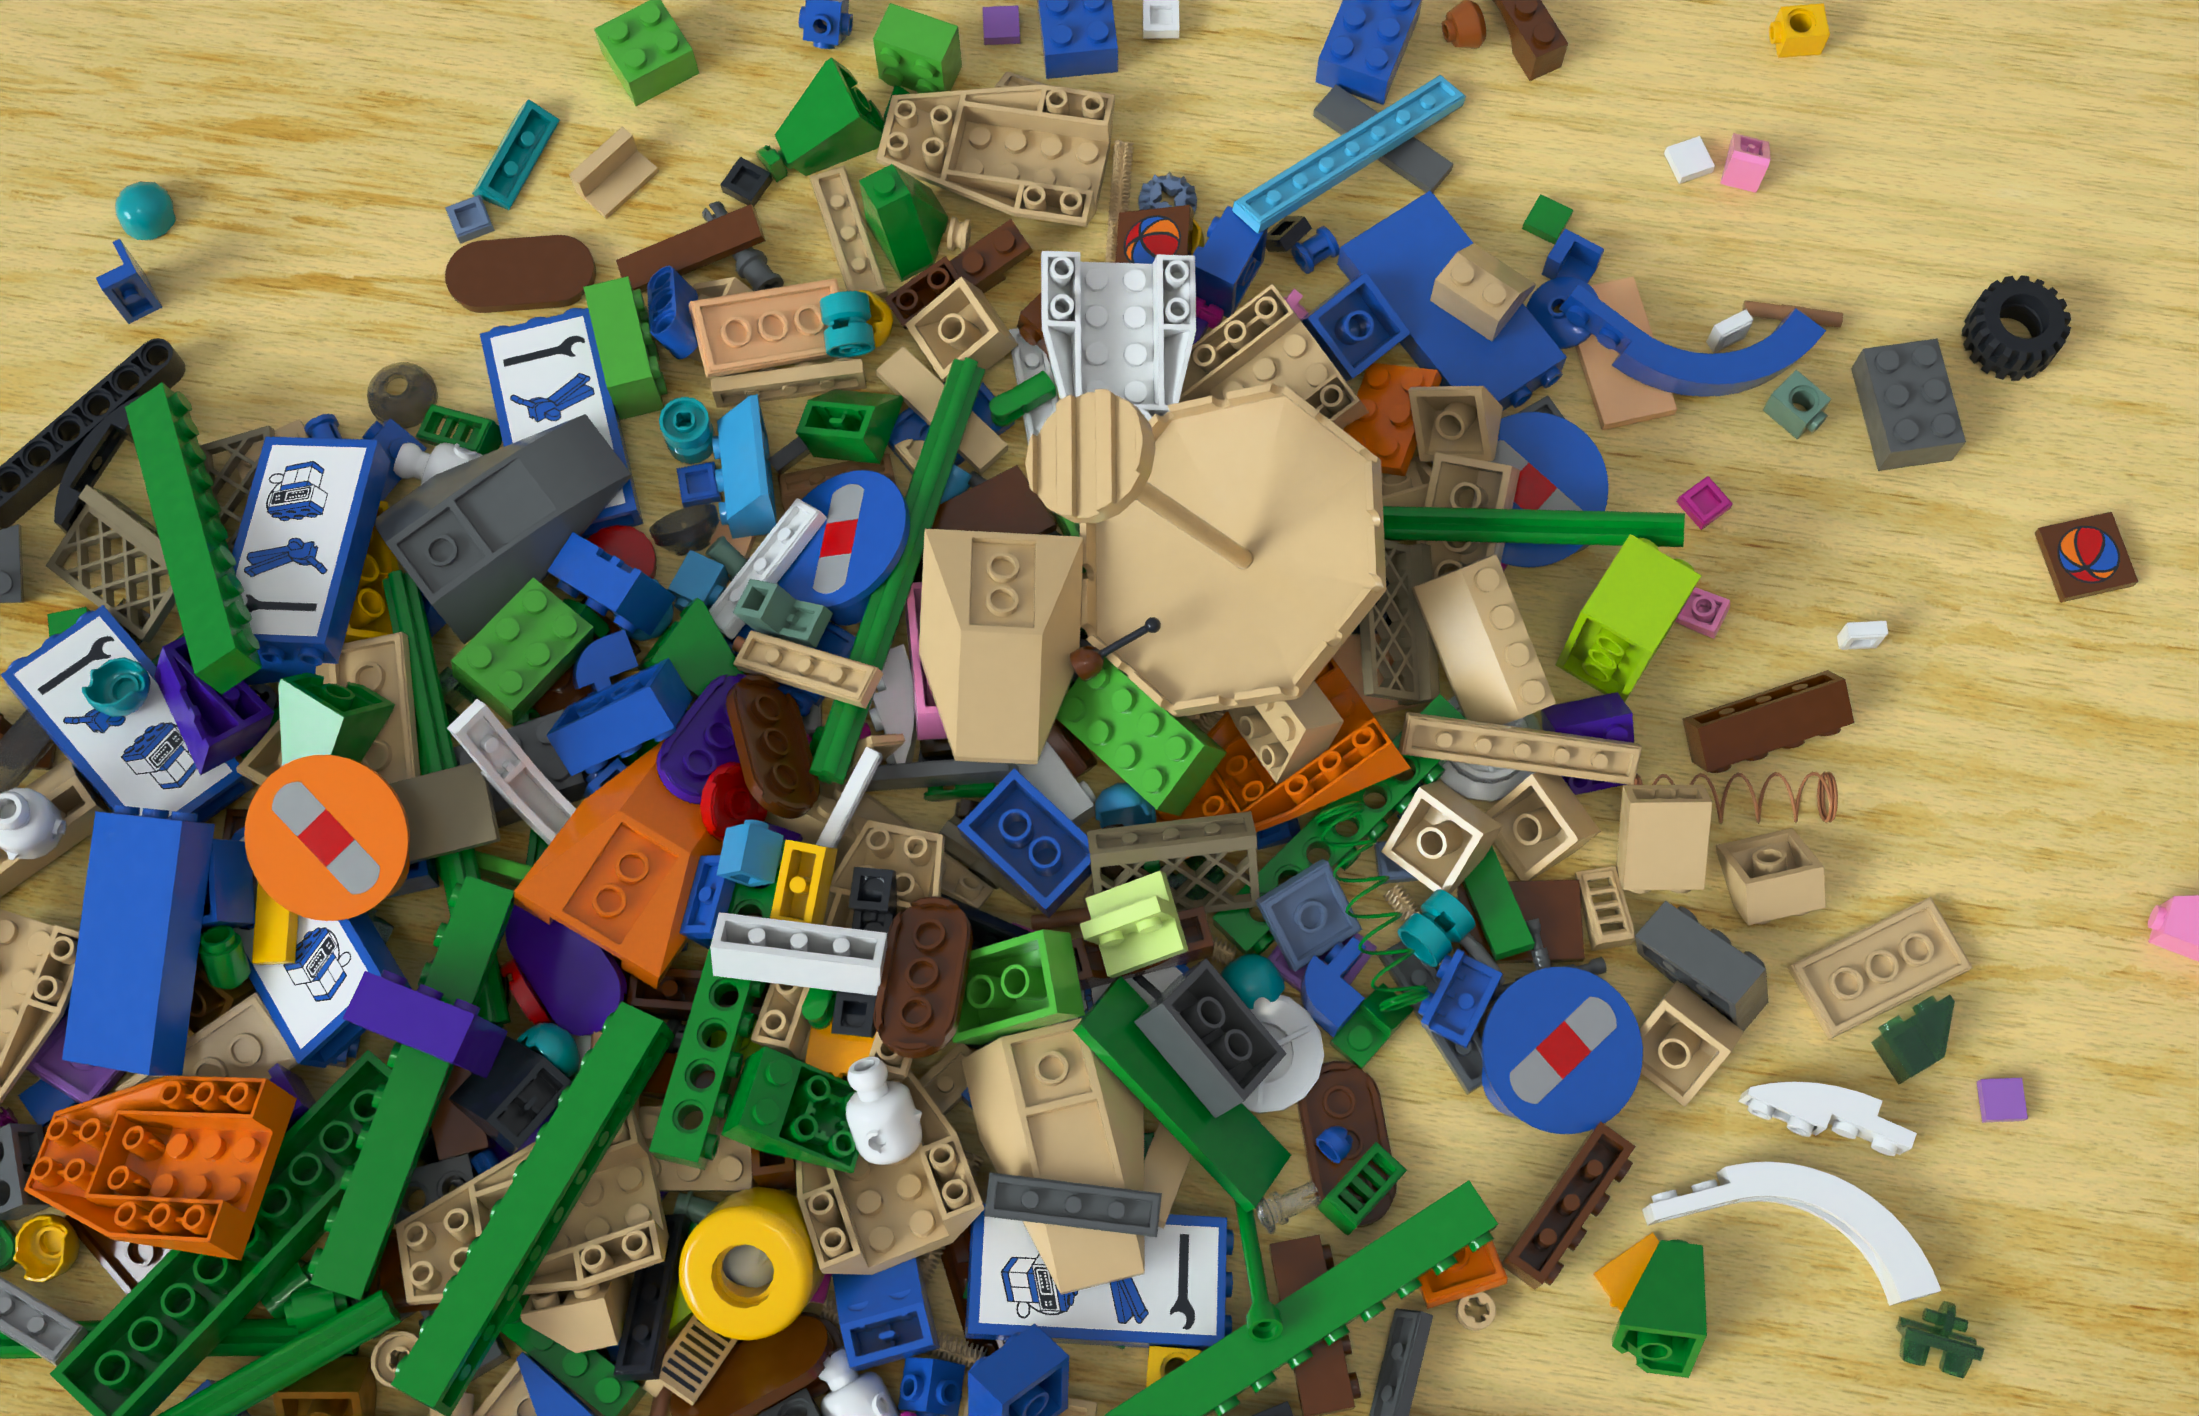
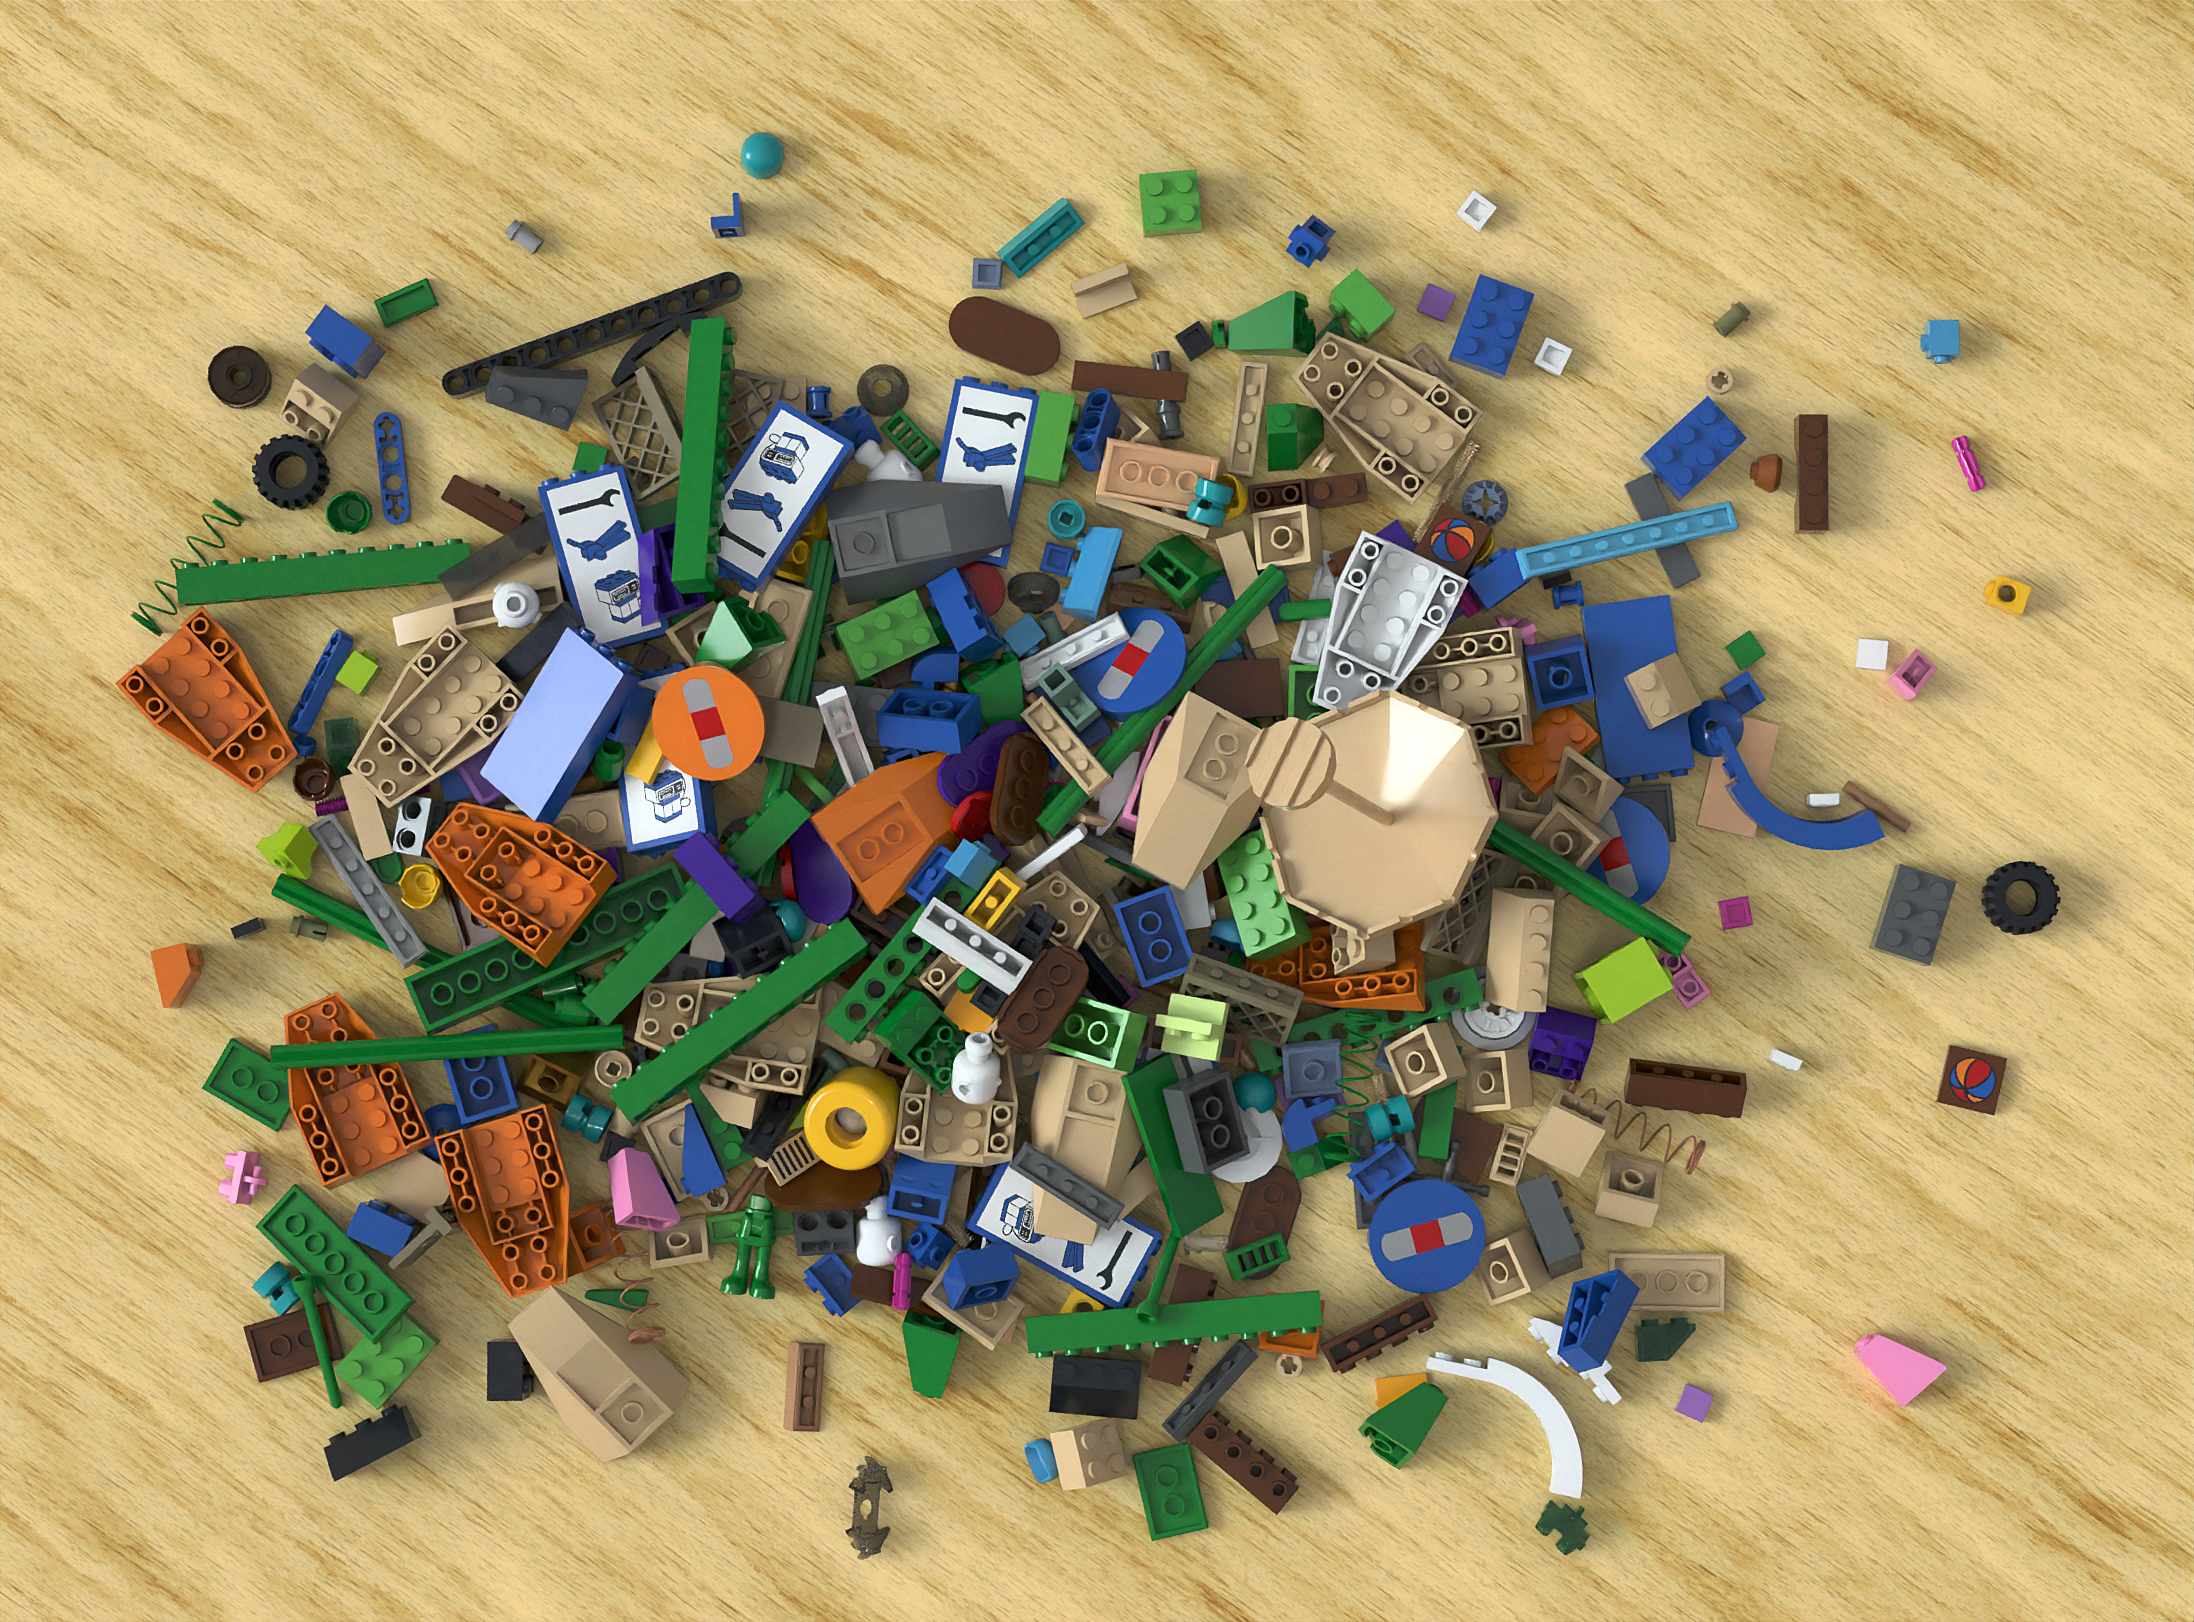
camera: 30 degrees right, 15 degrees up
teal hair [82,657,151,717] -> none
hinge [1070,617,1161,681] -> none
blue hinge [1316,1126,1353,1163] -> none
tan tile [1399,712,1642,785] -> none
sand green brick [1763,370,1831,439] -> none
none -> black tile [496,601,584,685]
none -> blue wedge [1557,1269,1640,1373]

